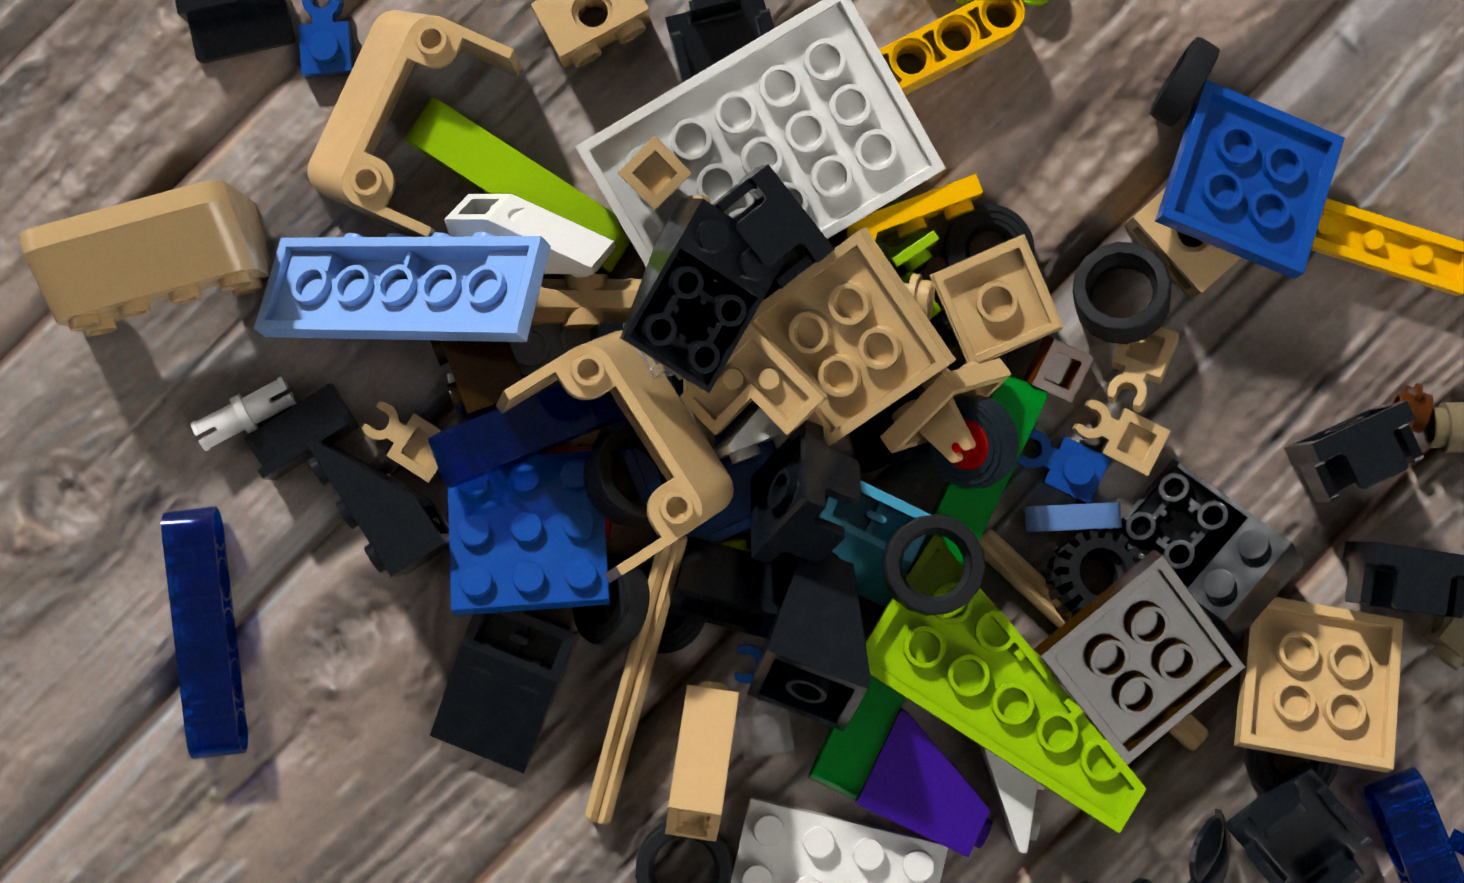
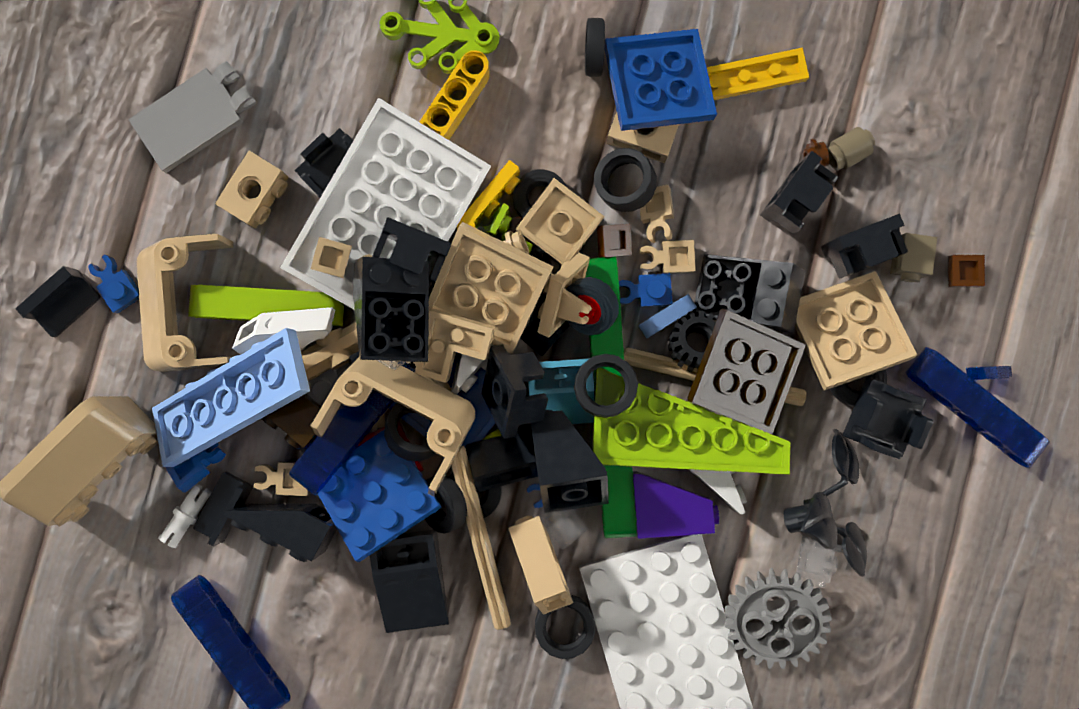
camera: 30 degrees left, 0 degrees up
none -> blue plate [165,443,226,493]

